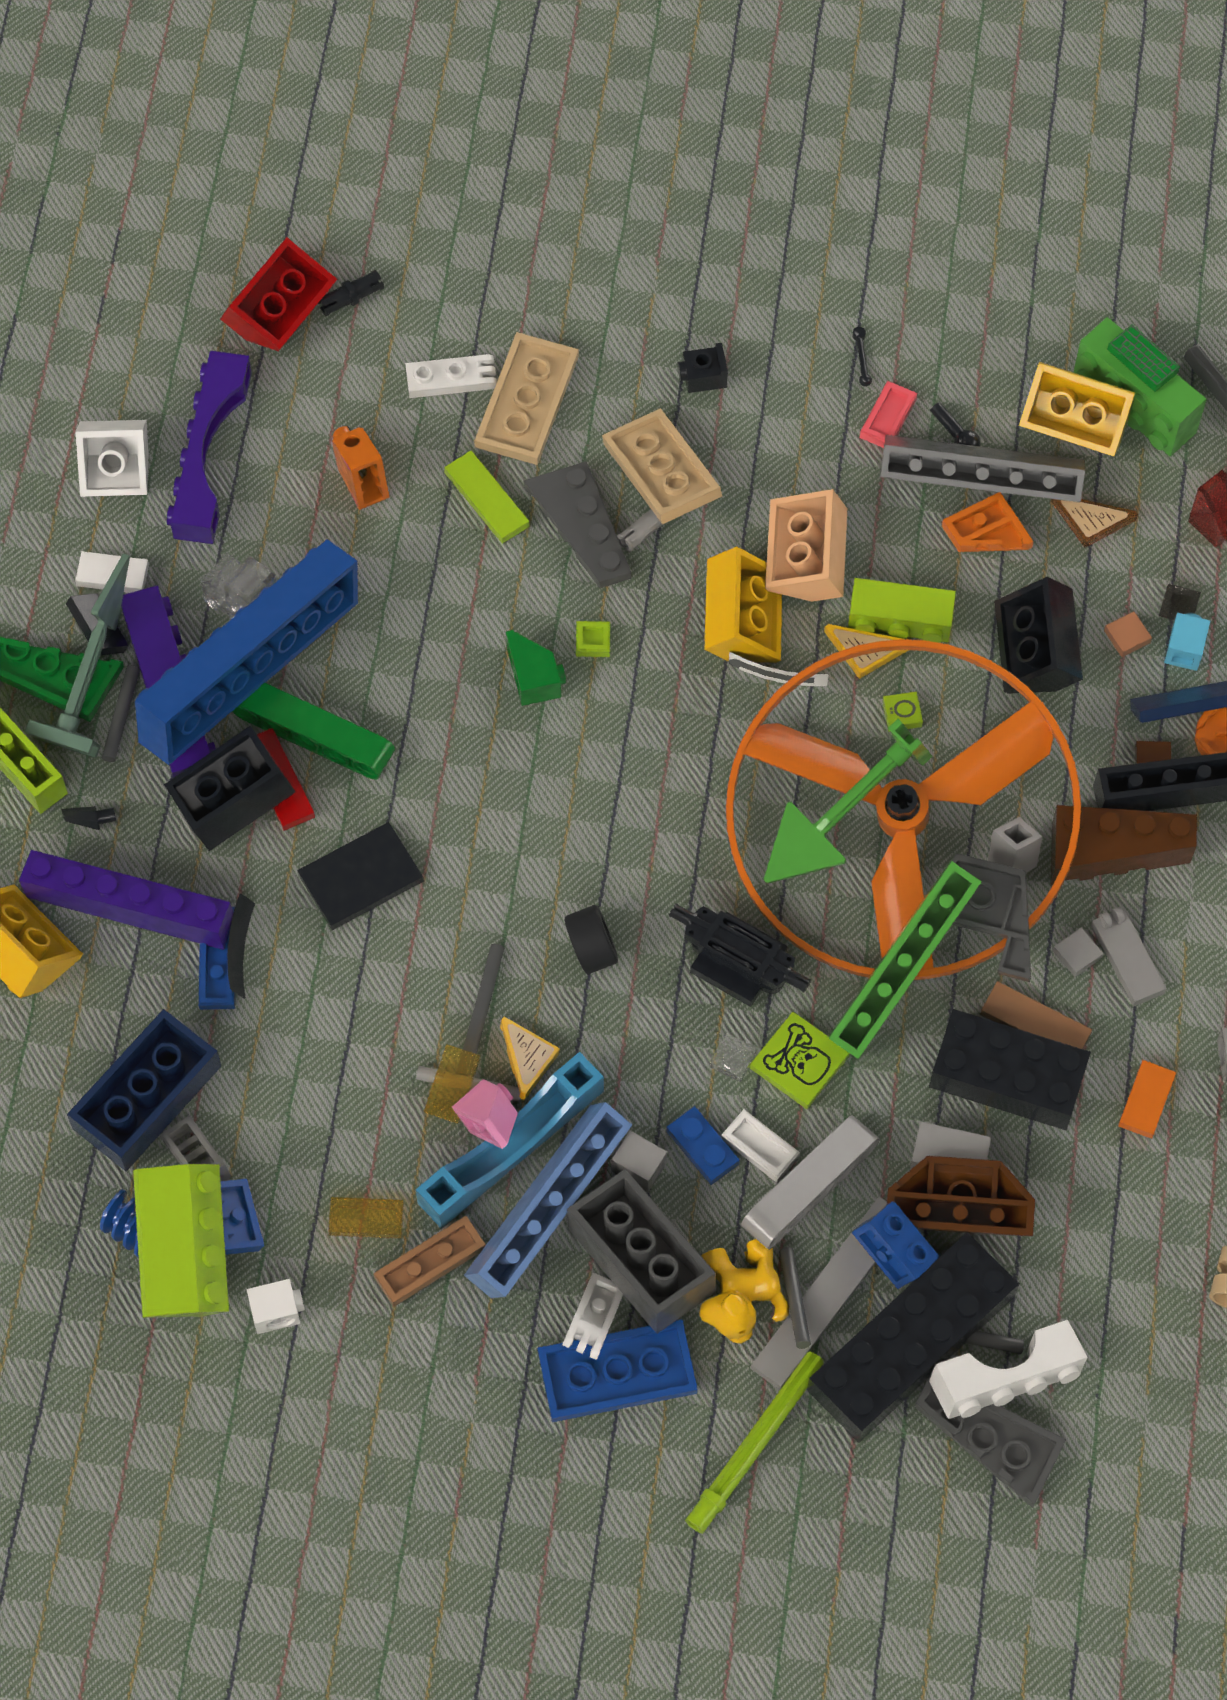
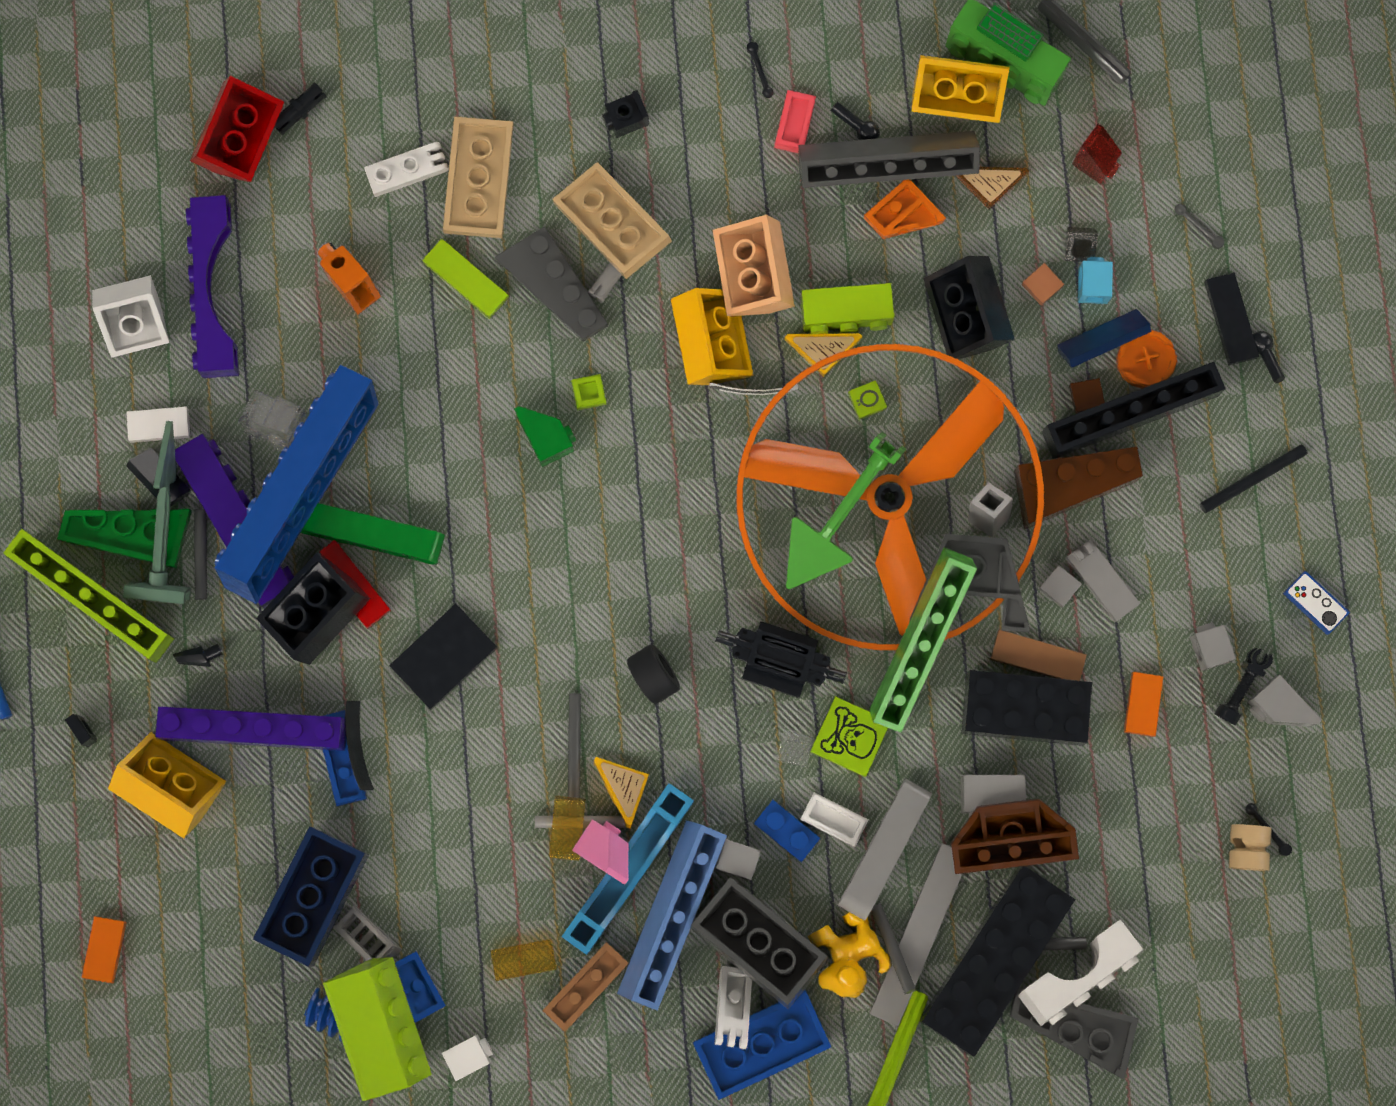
camera: 15 degrees left, 15 degrees up
blue bracket [851,1202,939,1289] -> none

